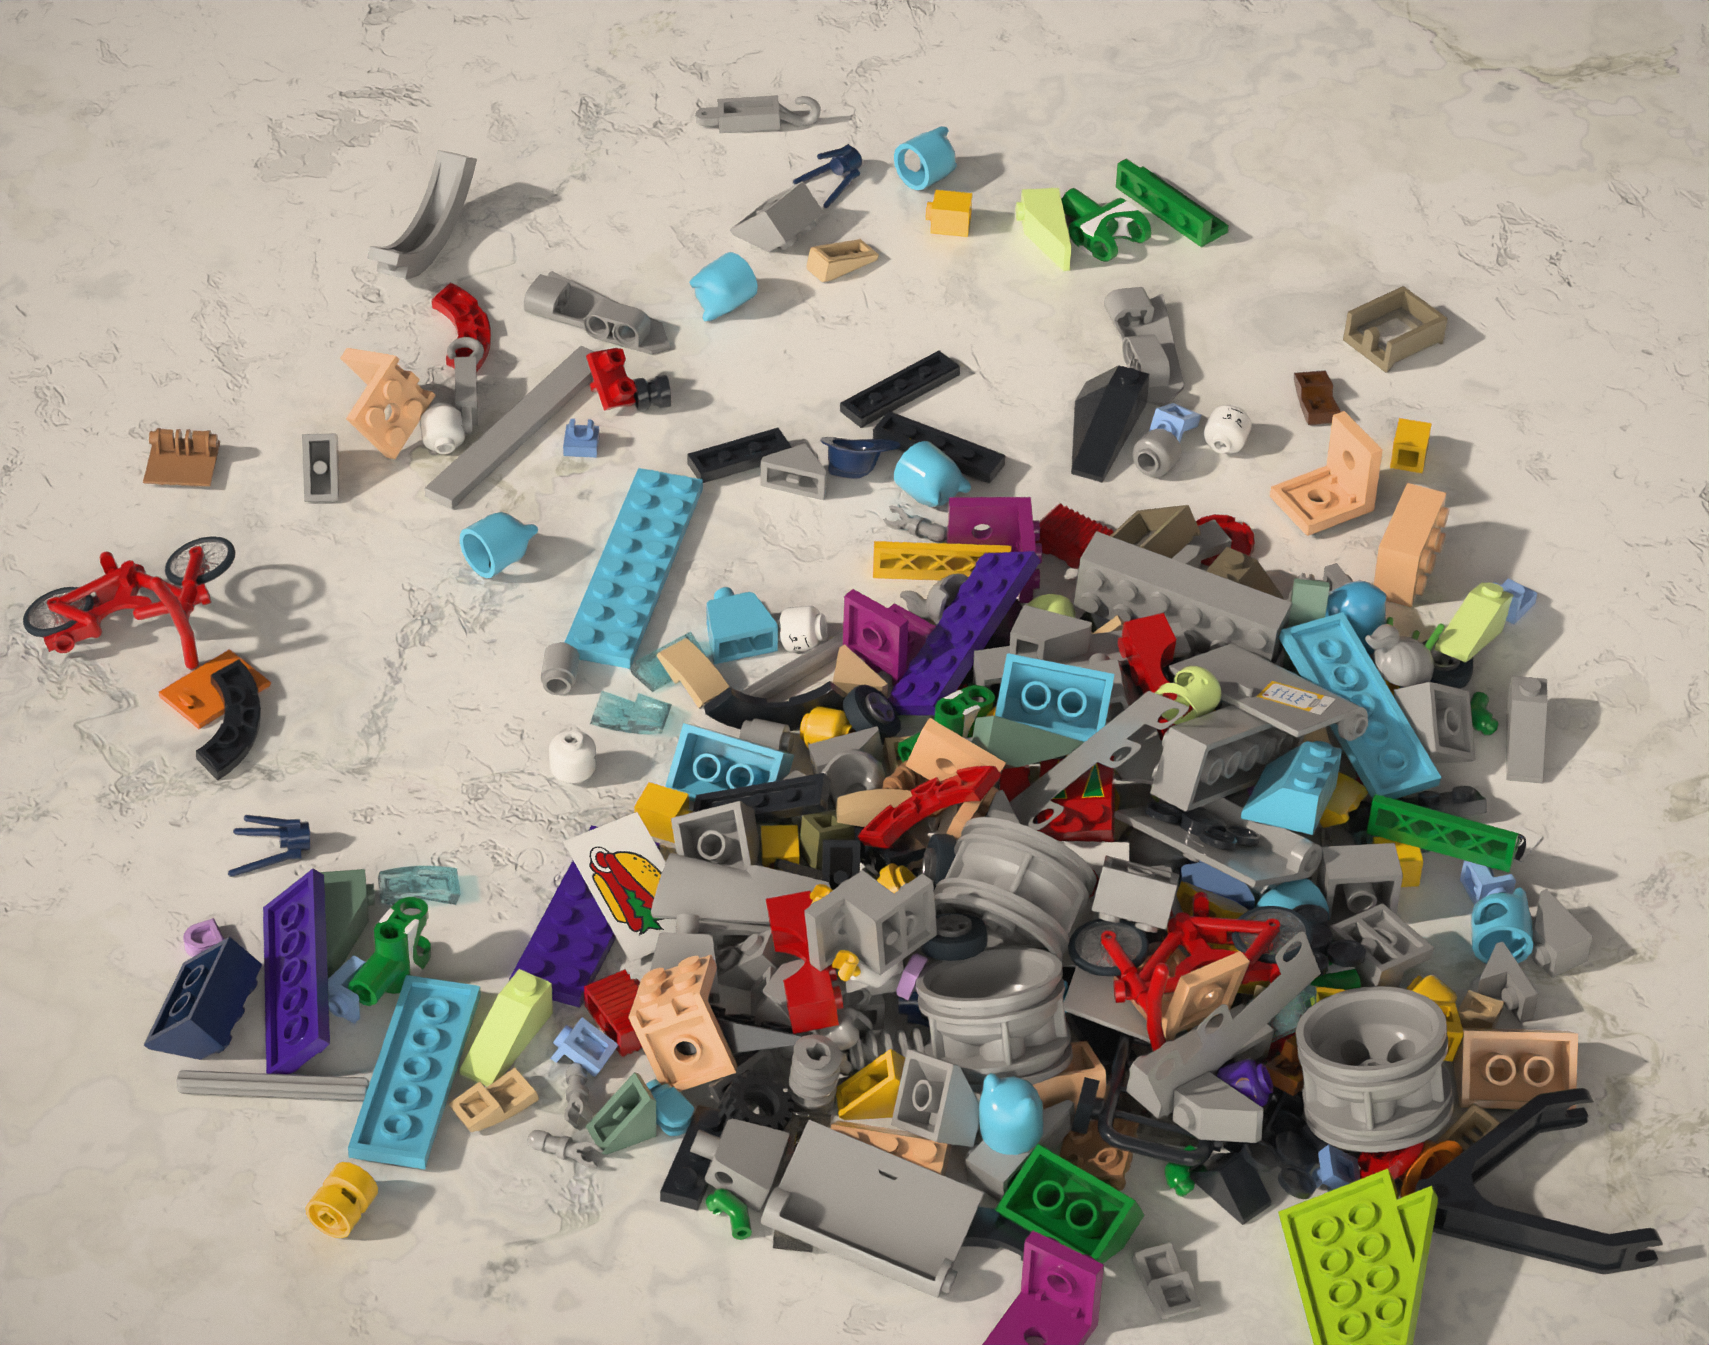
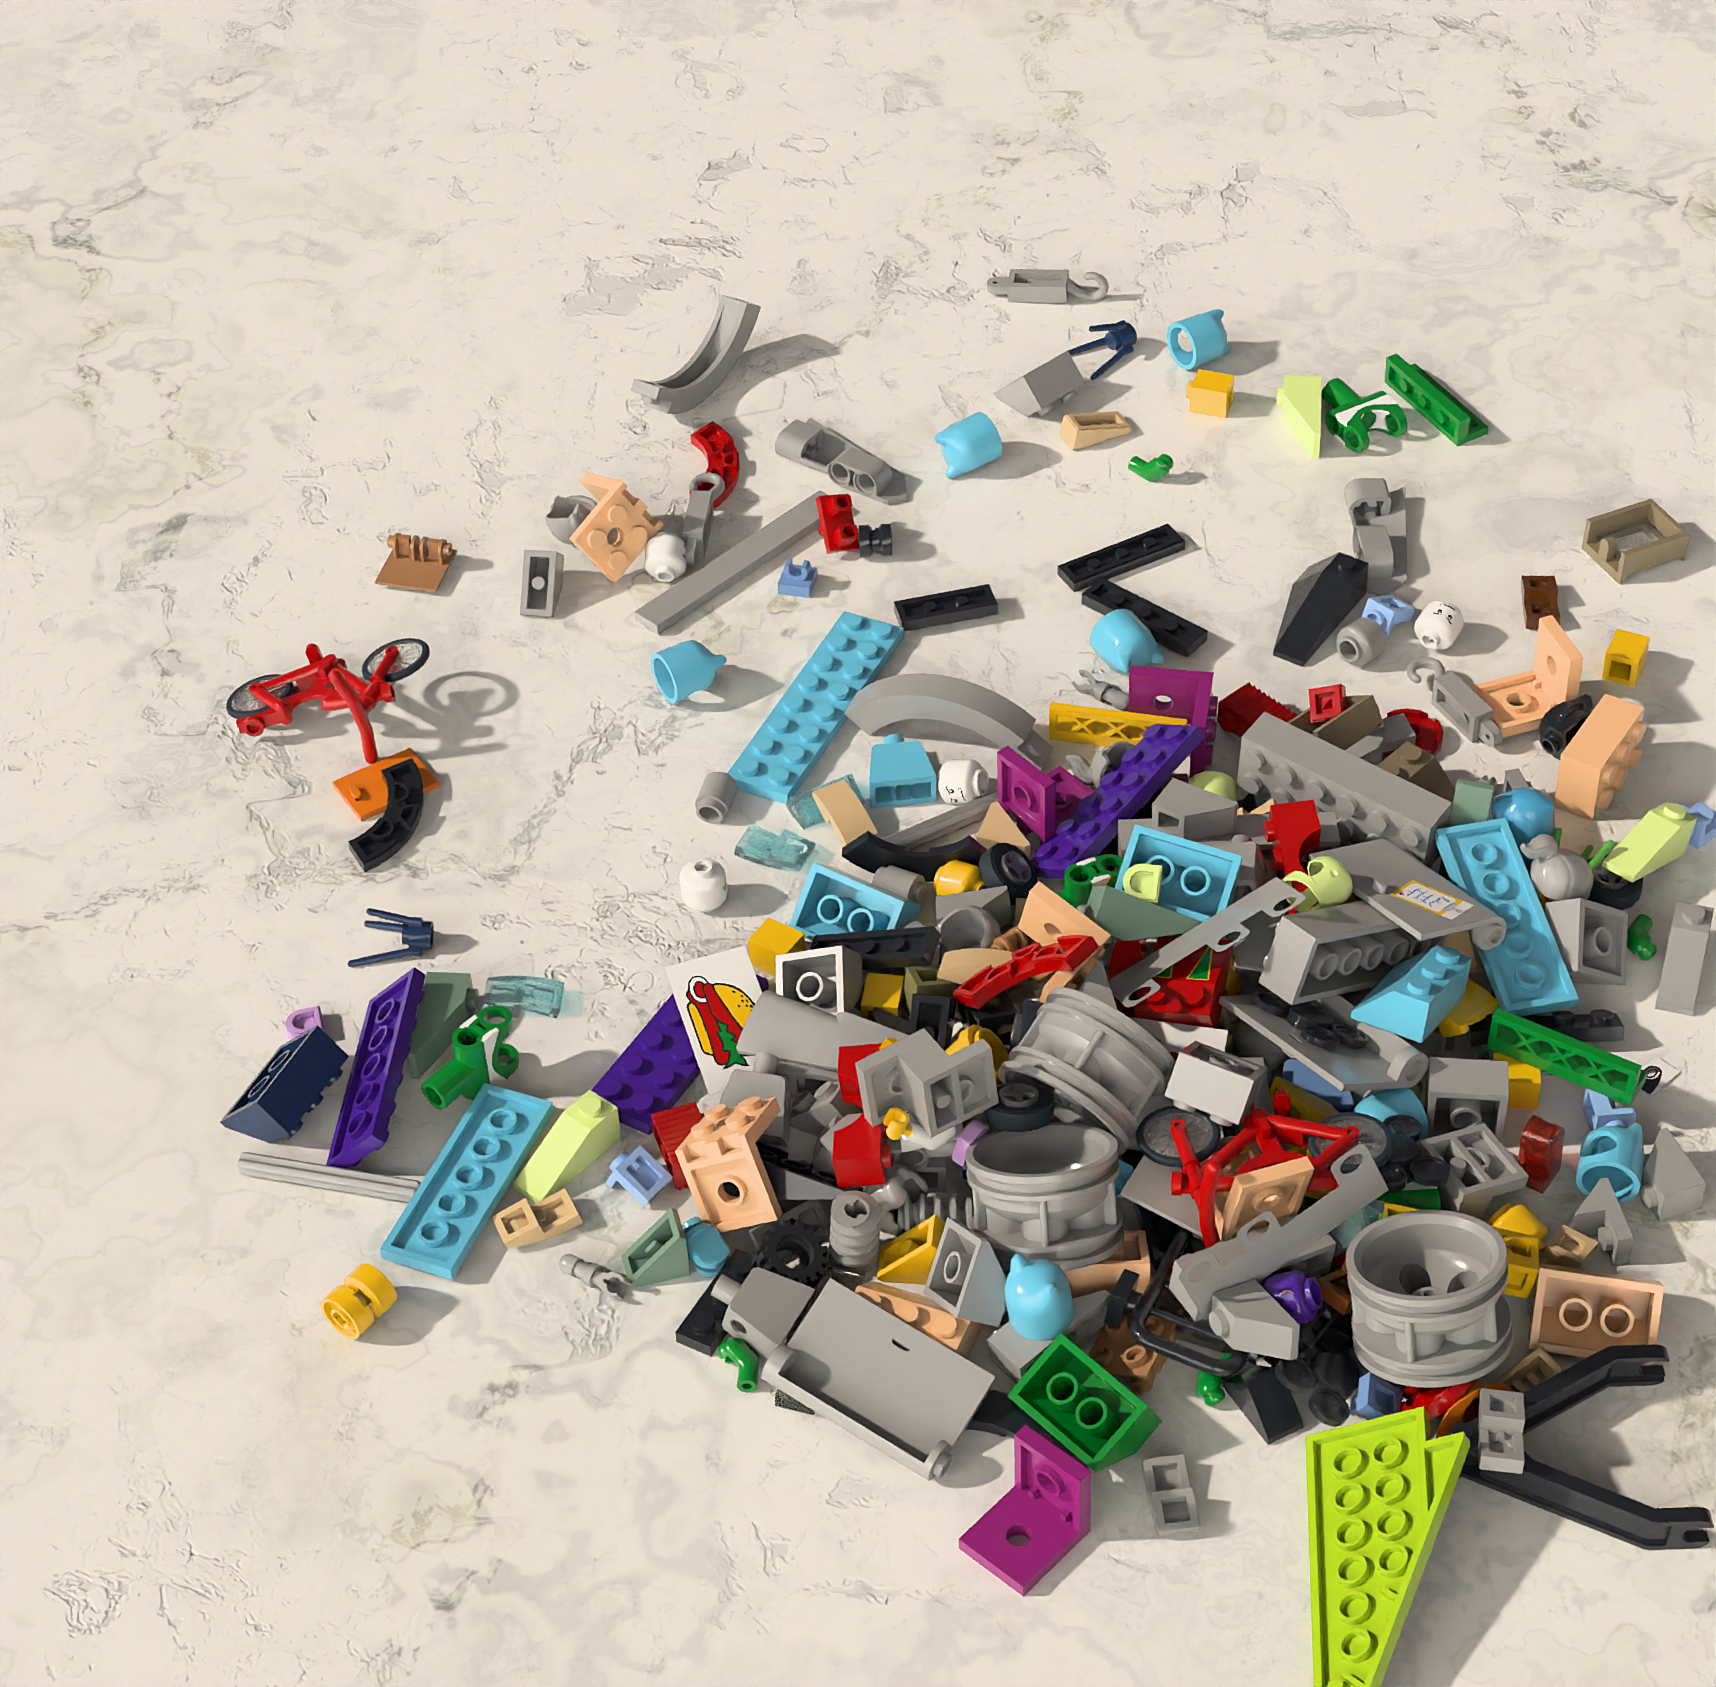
camera: 15 degrees right, 0 degrees up
light blue bracket [328,955,365,1024] -> none
light grey piece [564,1063,592,1129] -> none
light grey slope [761,443,827,501] -> none
dark blue piece [820,437,901,479] -> none
none -> light grey hair [545,495,597,555]
none -> light grey arch [844,673,1054,770]
none -> yellowish green tile [1123,864,1163,905]
none -> arm [1128,454,1174,482]
none -> red tile [1308,684,1347,725]
none -> light grey piece [1407,657,1502,747]
none -> light grey slope [1478,1388,1525,1474]
none -> clear red leg [1518,1114,1565,1194]
none -> black hand [1539,694,1593,760]

